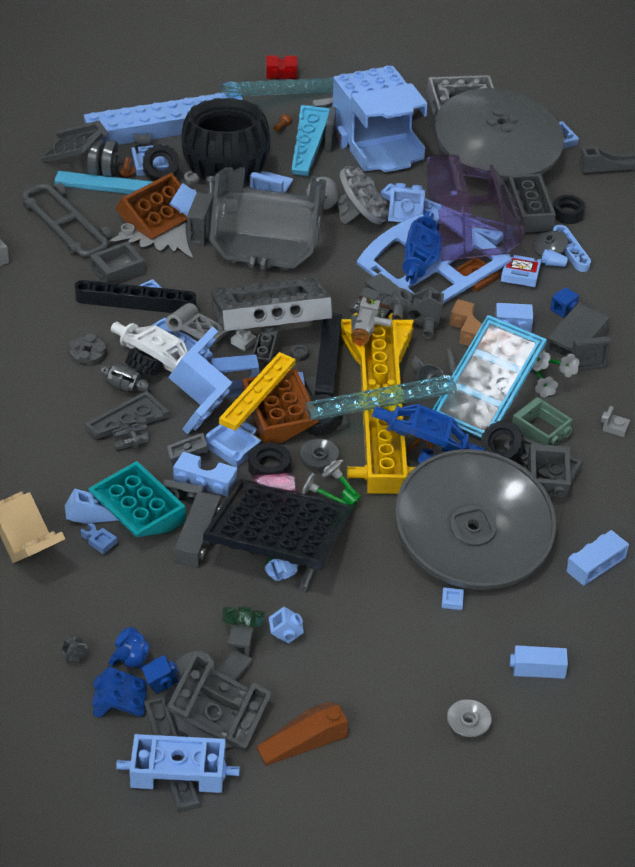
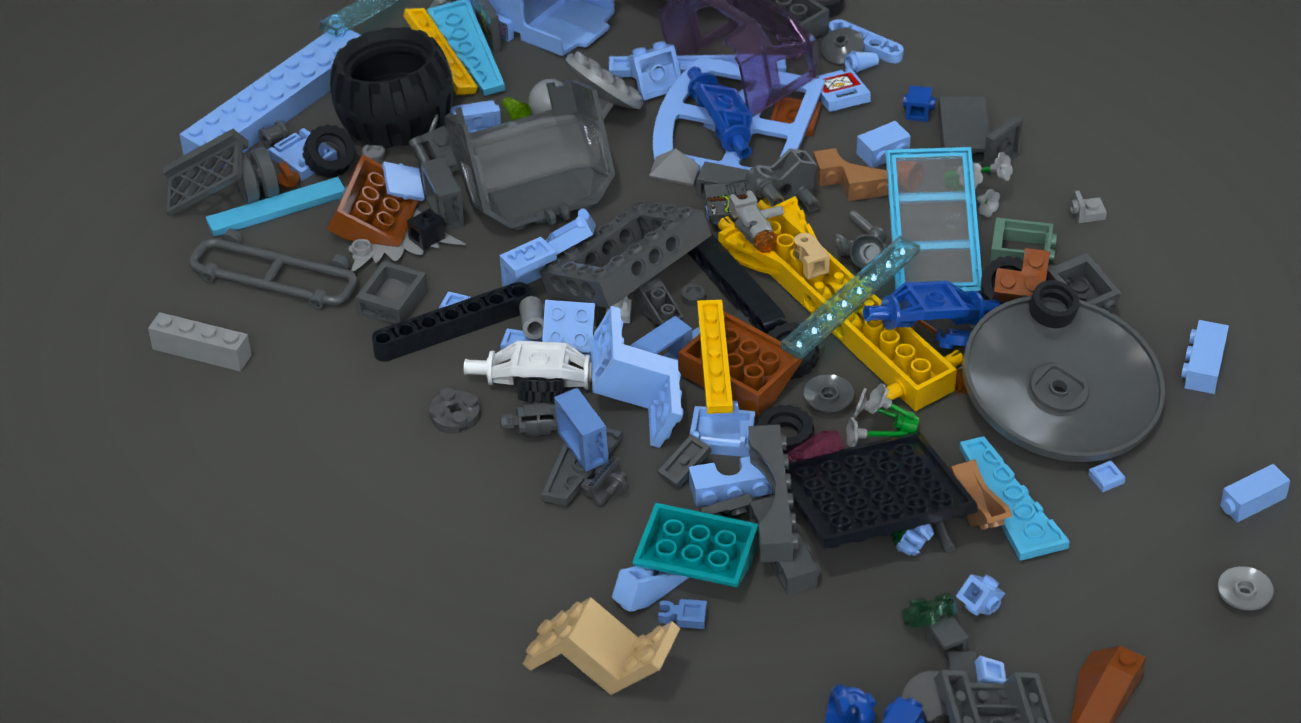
camera: 30 degrees left, 0 degrees up
none -> yellow plate [403,8,478,95]
none -> black brick [407,209,446,250]
none -> light blue bracket [500,237,557,287]
none -> clear neon green cone [502,97,531,120]
none -> light blue bracket [542,300,595,353]
none -> light blue piece [545,208,596,255]
none -> medium blue window [554,388,609,472]
none -> light grey slope [649,148,700,187]
none -> dark grey arch [748,425,798,562]
none -> tan leg [794,233,830,280]
none -> medium nougat arch [948,459,1012,530]
none -> medium azure wing [959,436,1070,561]
none -> light blue tile [975,656,1006,683]
none -> dark orange brick [992,248,1050,302]
none -> black tyre [1029,280,1079,329]

